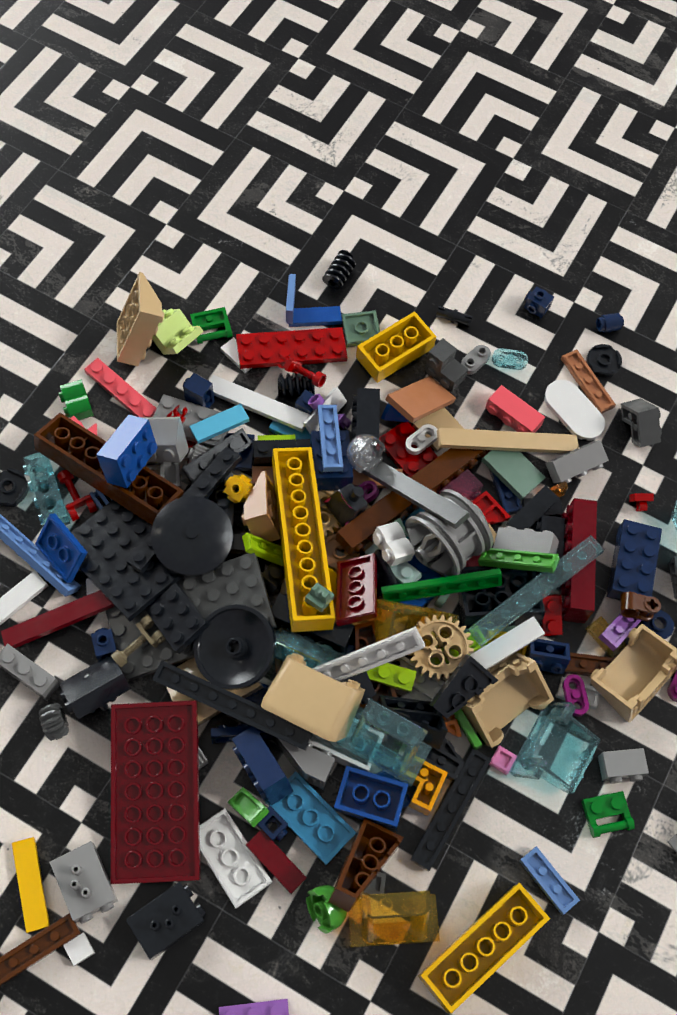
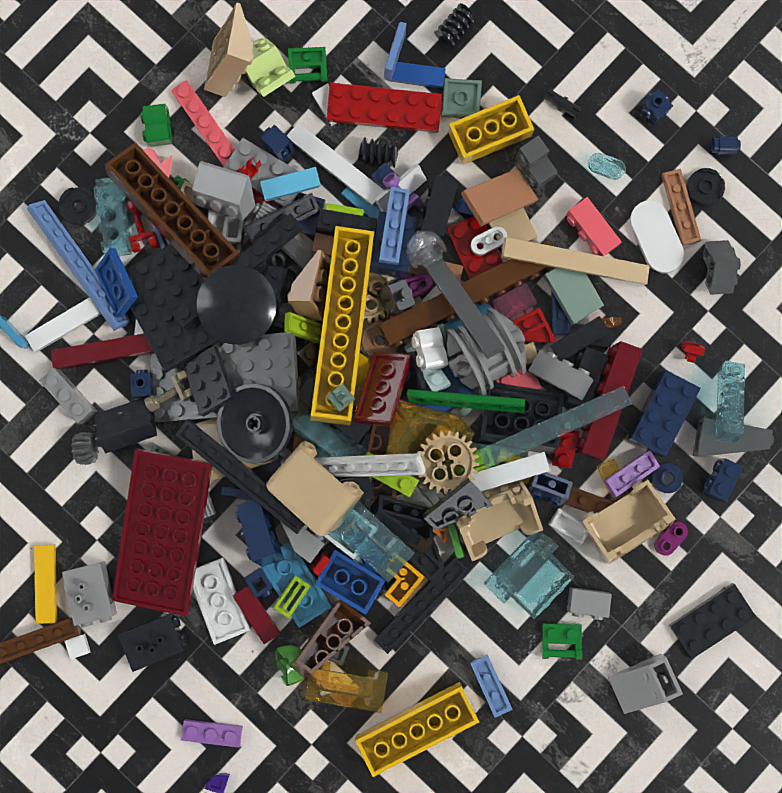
camera: 20 degrees right, 20 degrees up
blue brick [96,415,158,488] -> none
yellow brick [223,474,254,504] -> none
bright green tile [228,787,269,827] -> none
red bar [277,356,327,388] -> none
light grey plate [461,345,491,375] -> none
bright green tile [478,548,560,573] -> none
bright pink tile [489,745,517,775] -> none
light grey brick [545,440,609,485] -> none
magenta plate [562,674,589,716] -> none
reddish brown piece [620,591,661,621] -> none
none -> lime tile [273,574,311,618]
none -> red tile [311,549,330,576]

